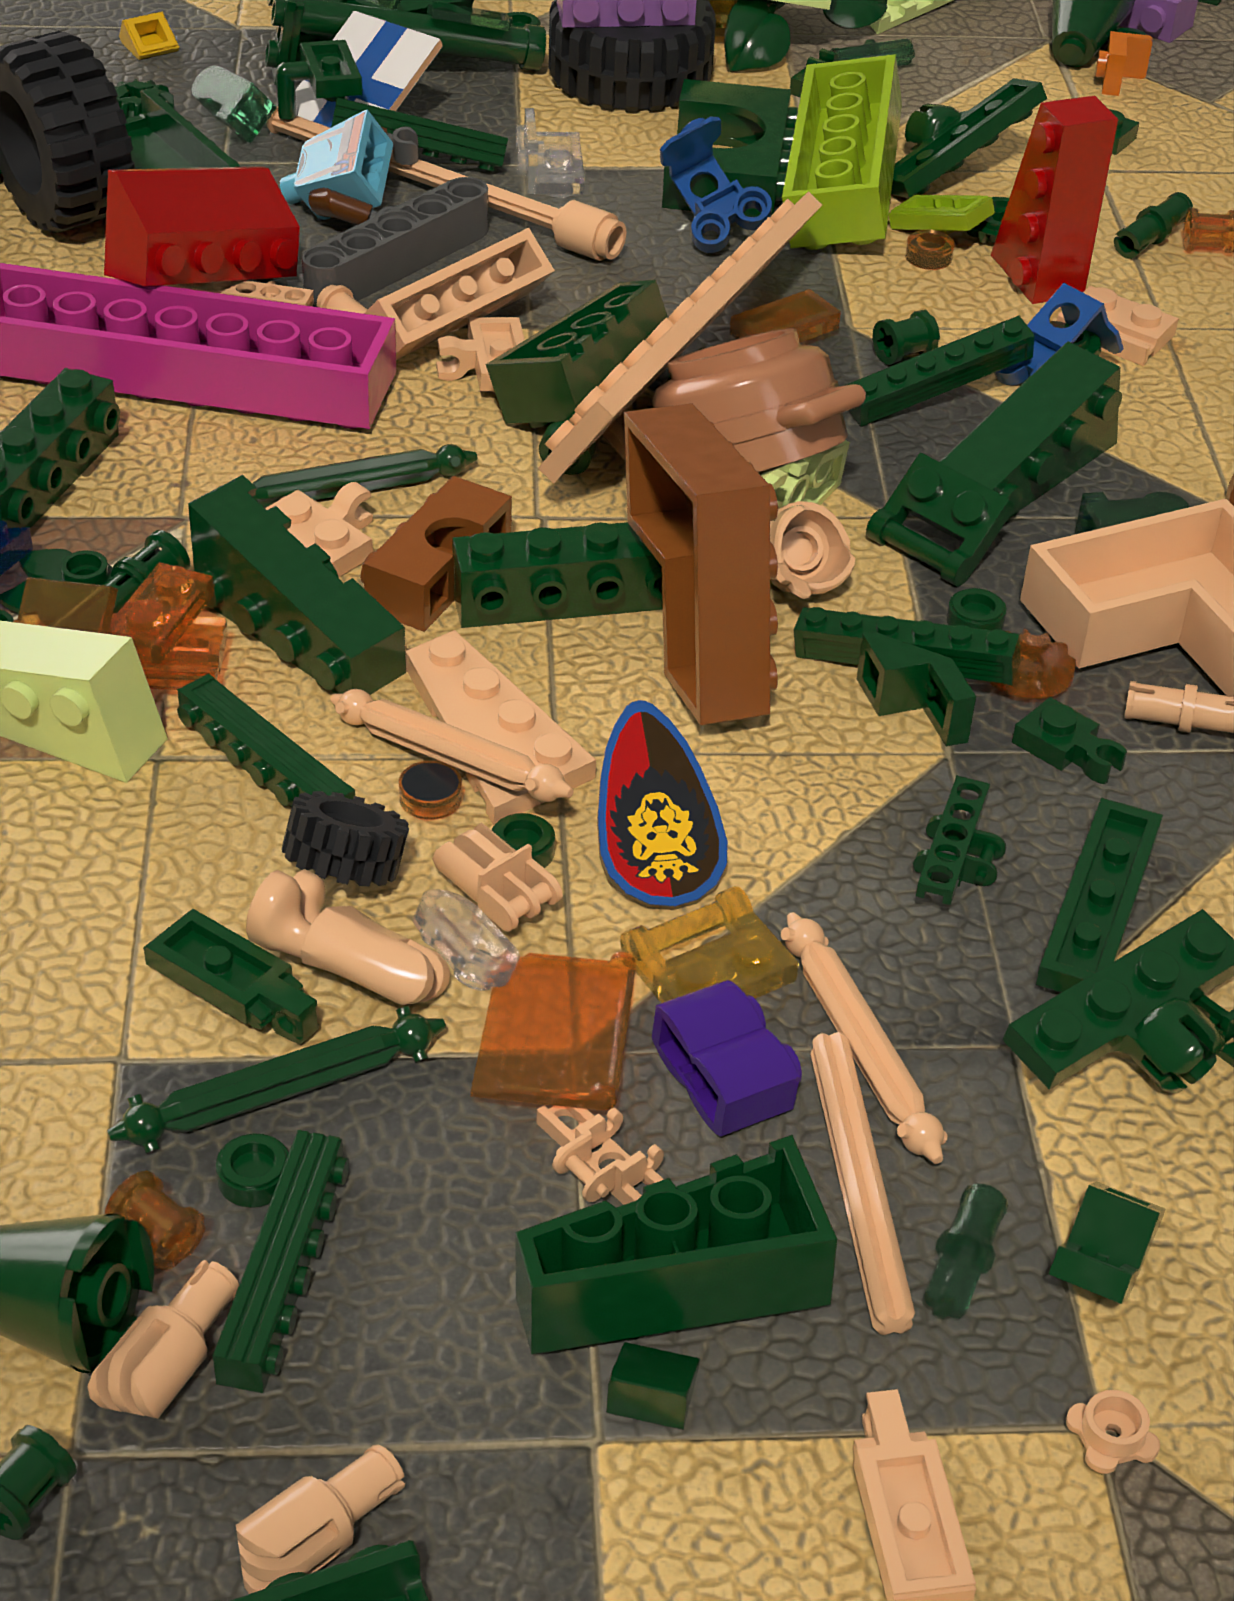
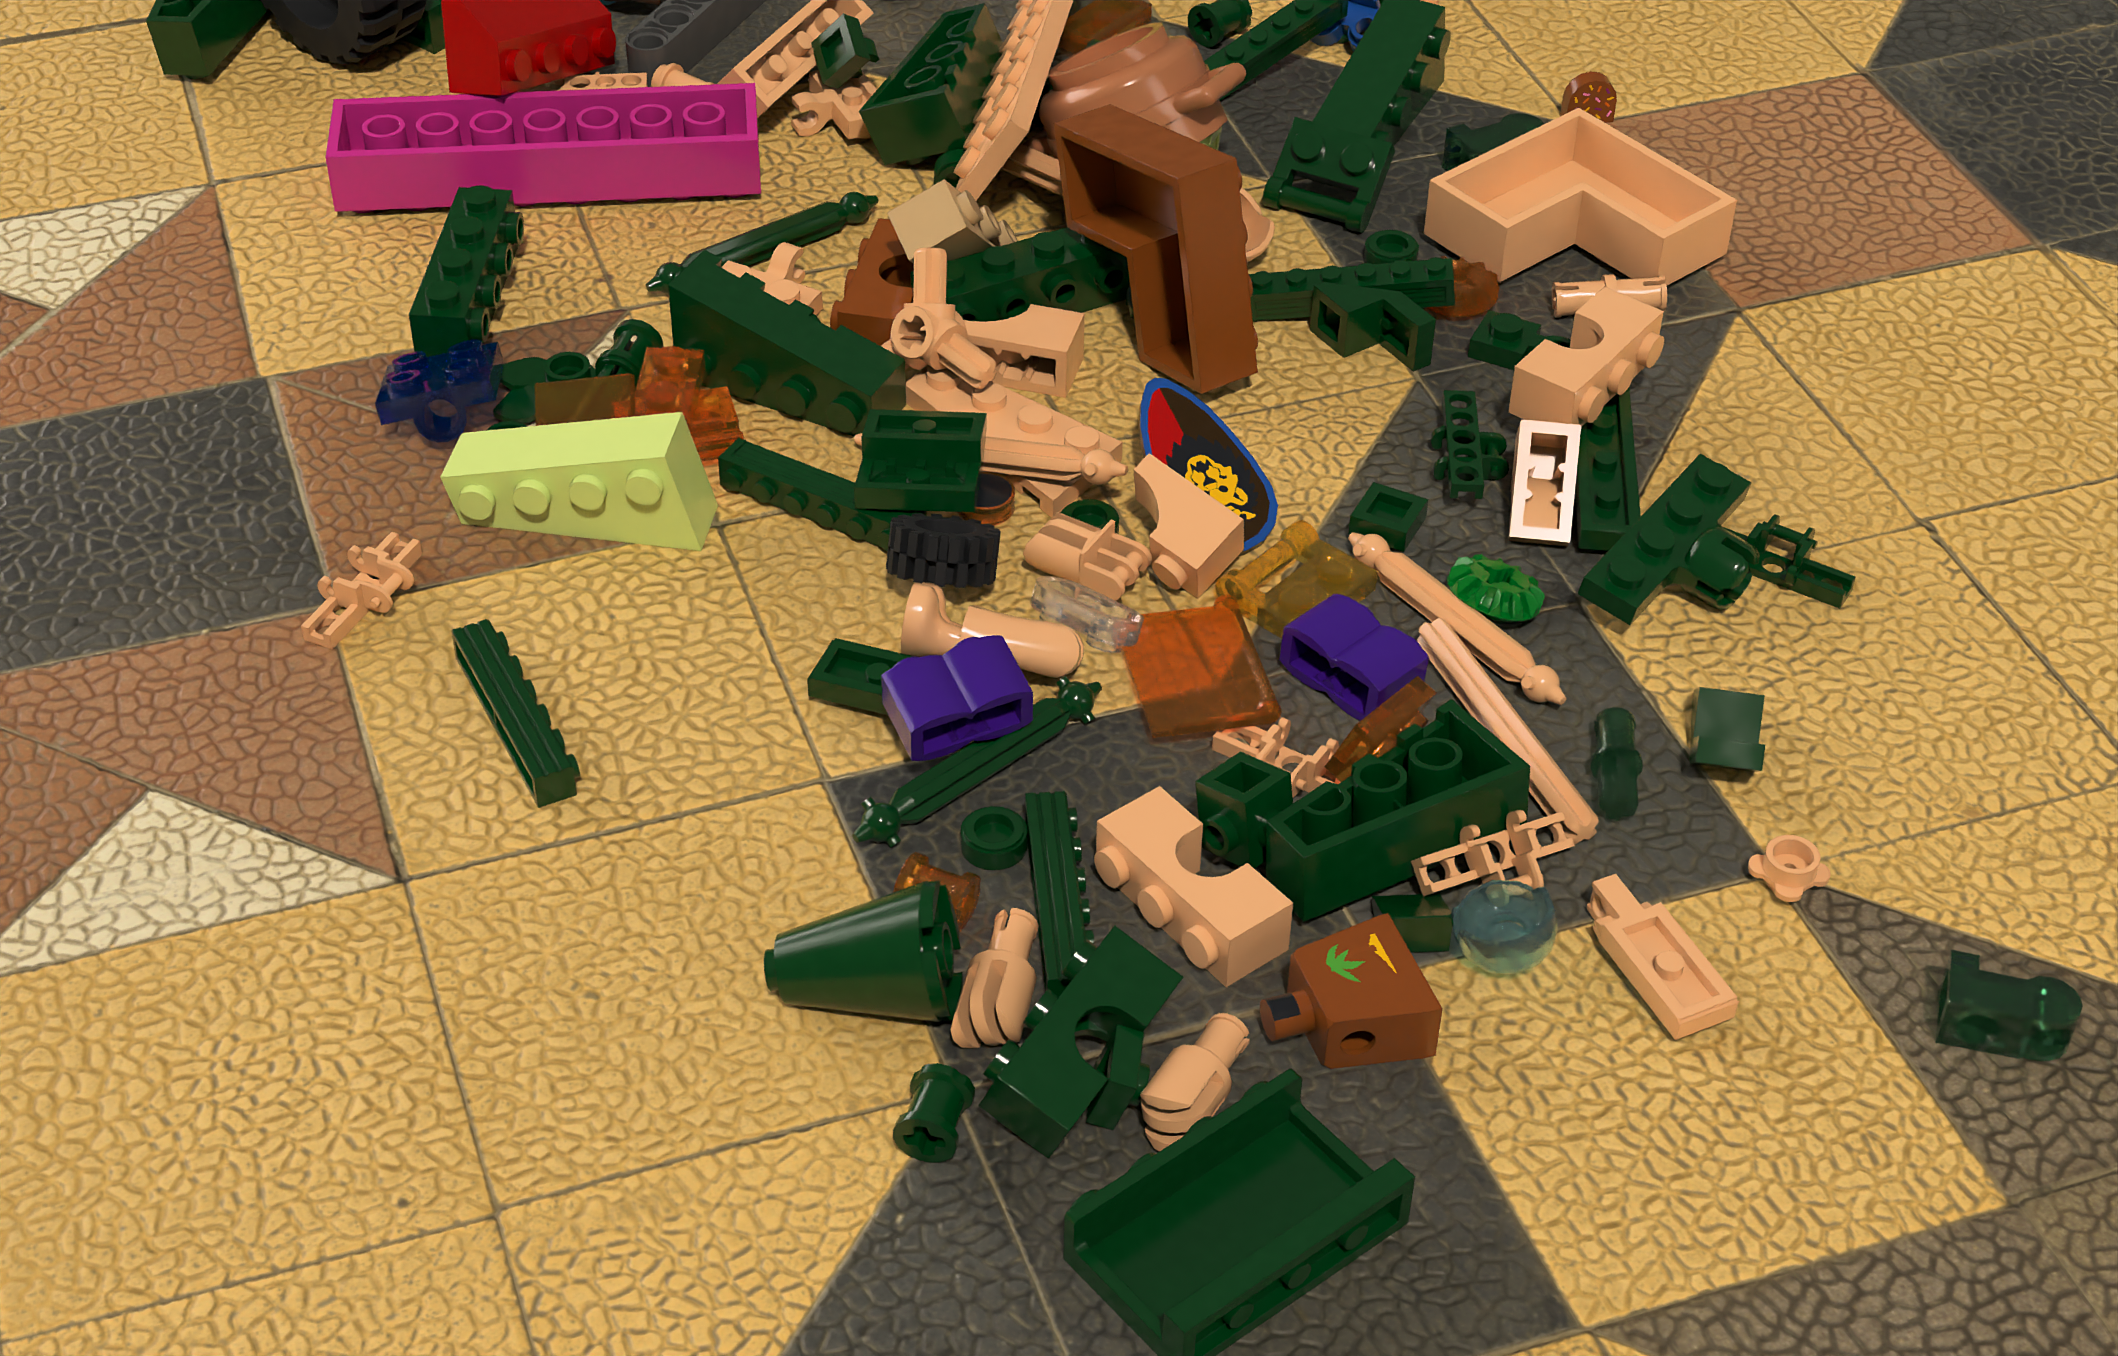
camera: 15 degrees left, 0 degrees up
none -> dark green tile [811,13,880,89]
none -> dark green slope [854,409,987,513]
none -> light nougat bush [881,247,997,389]
none -> dark purple brick [881,635,1033,761]
none -> tan slope [887,180,1018,263]
none -> light nougat arch [964,304,1085,398]
none -> dark green arch [978,925,1183,1159]
none -> dark green plate [1086,1024,1150,1130]
none -> light nougat arch [1094,786,1293,987]
none -> light nougat arch [1133,453,1244,599]
none -> dark green brick [1195,751,1293,869]
none -> dark orange torso [1260,913,1443,1069]
none -> clear orange plate [1324,676,1437,782]
none -> dark green plate [1348,482,1429,552]
none -> light nougat piece [1411,810,1575,908]
none -> green gear [1447,554,1545,622]
none -> clear light blue hair [1452,880,1558,974]
none -> light nougat arch [1508,286,1664,427]
none -> light nougat arch [1508,419,1581,547]

